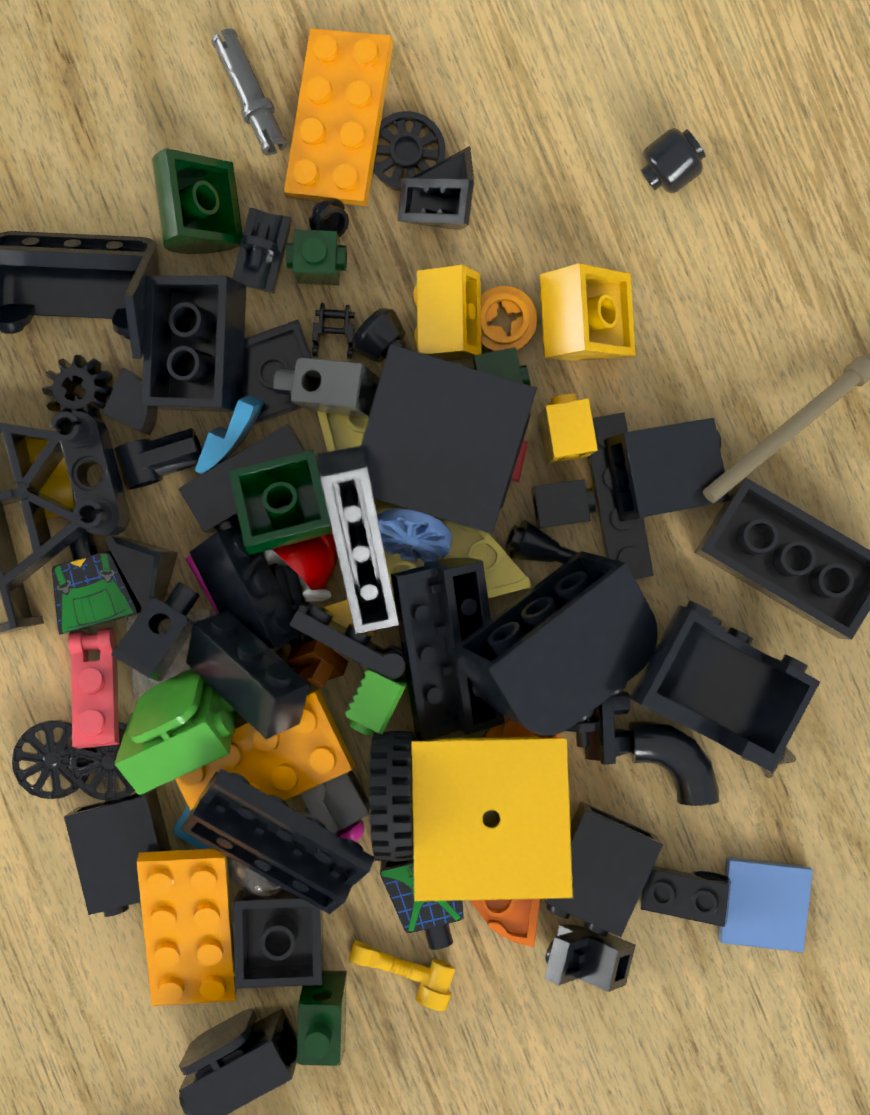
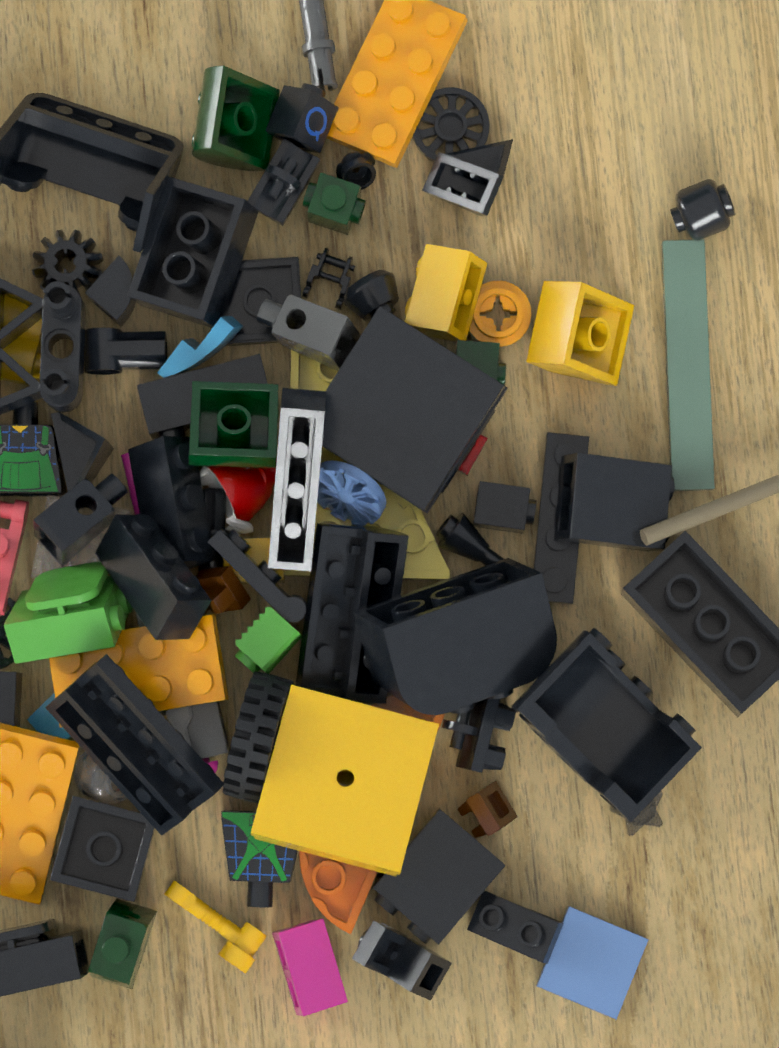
camera: 15 degrees right, 5 degrees down
yellow brick [538,393,598,464] -> none
black cylinder [629,721,719,806] -> none
none -> black brick [265,83,339,153]
none -> dark pink hinge [272,919,348,1017]
none -> reddish brown tile [457,781,518,838]
none -> sand green tile [661,239,715,491]

